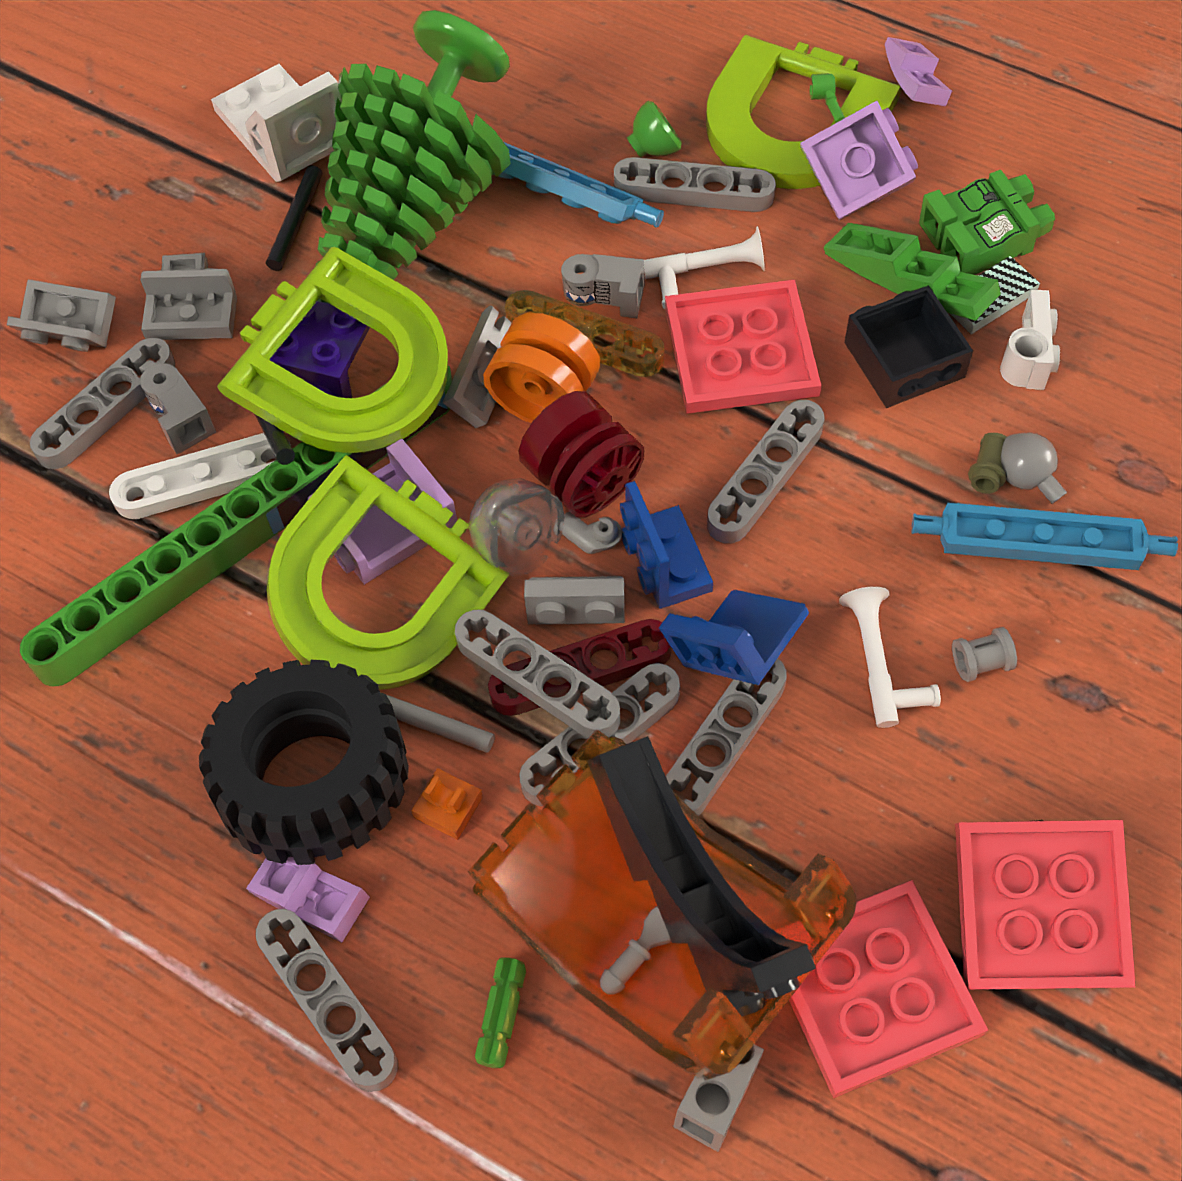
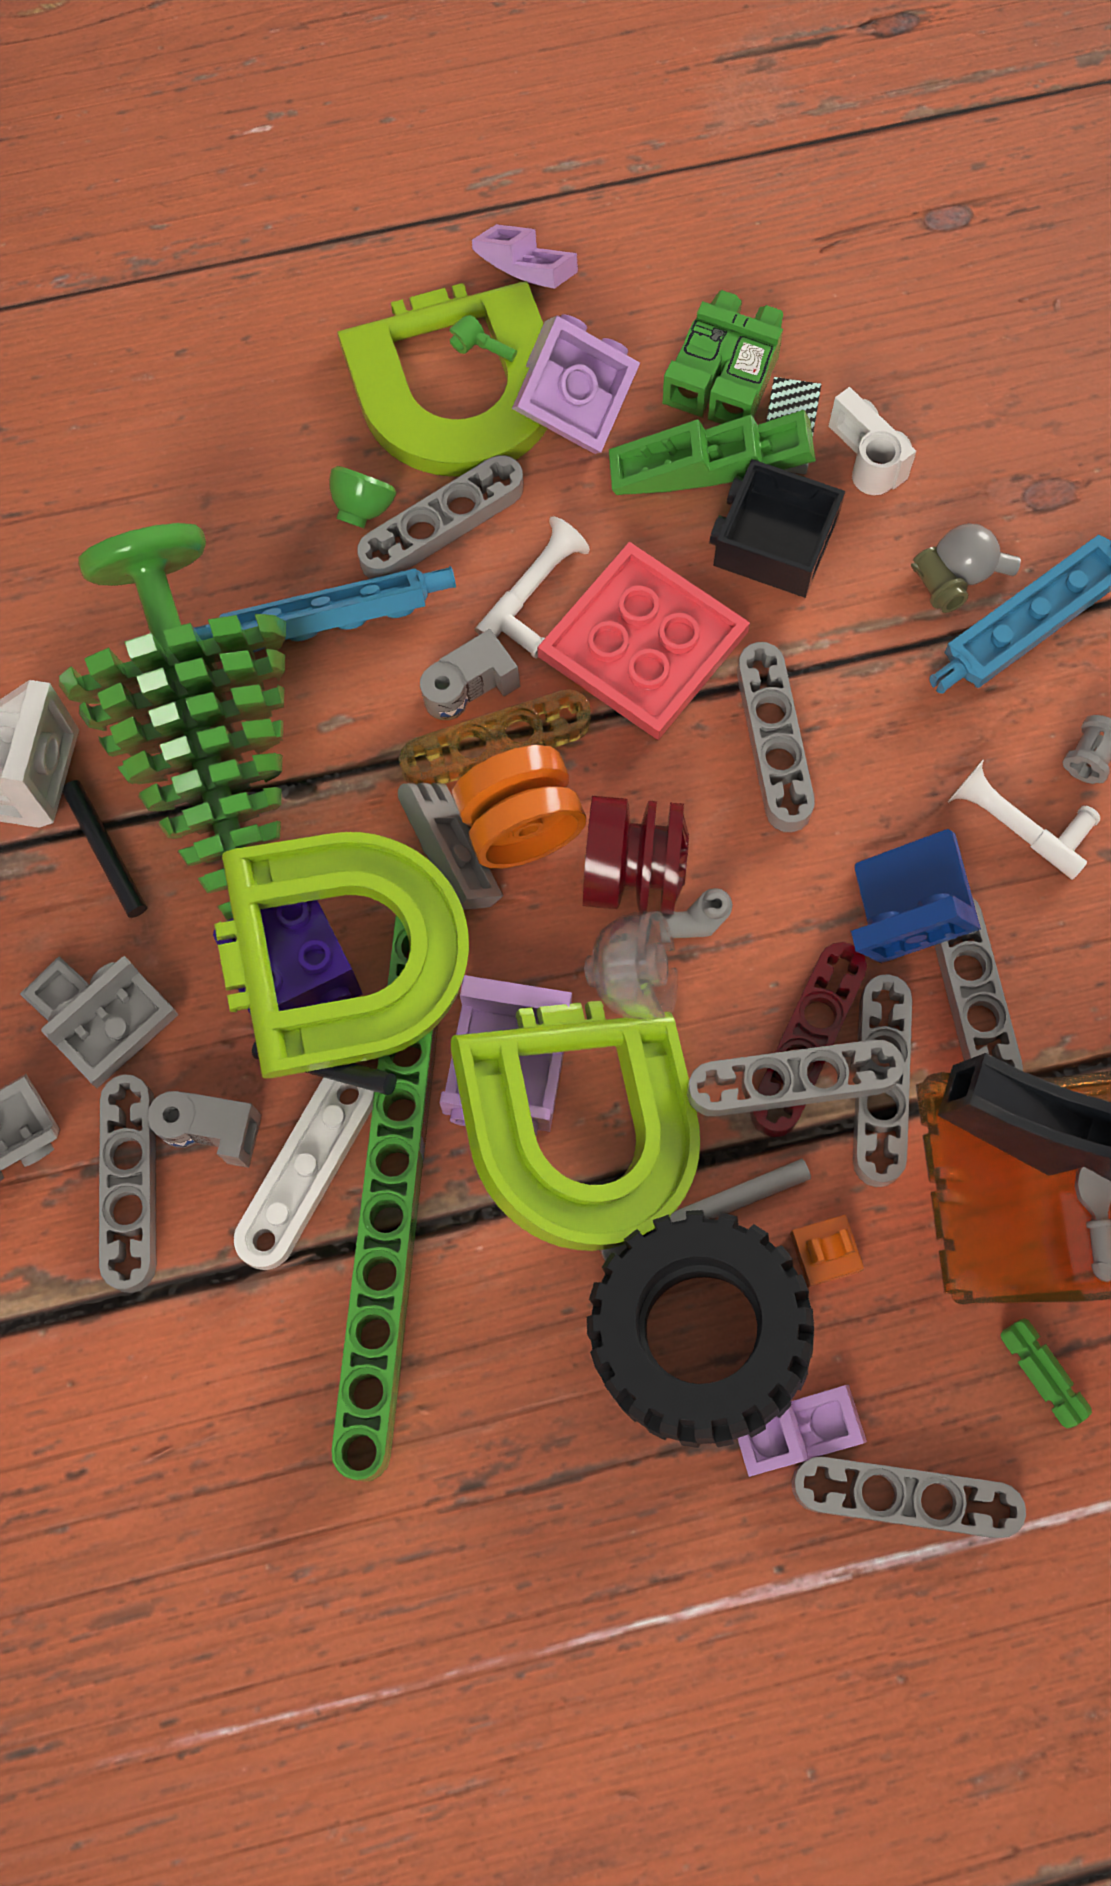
camera: 45 degrees left, 10 degrees up
light grey bracket [524,576,625,625] -> none
blue bracket [620,481,714,609] -> none

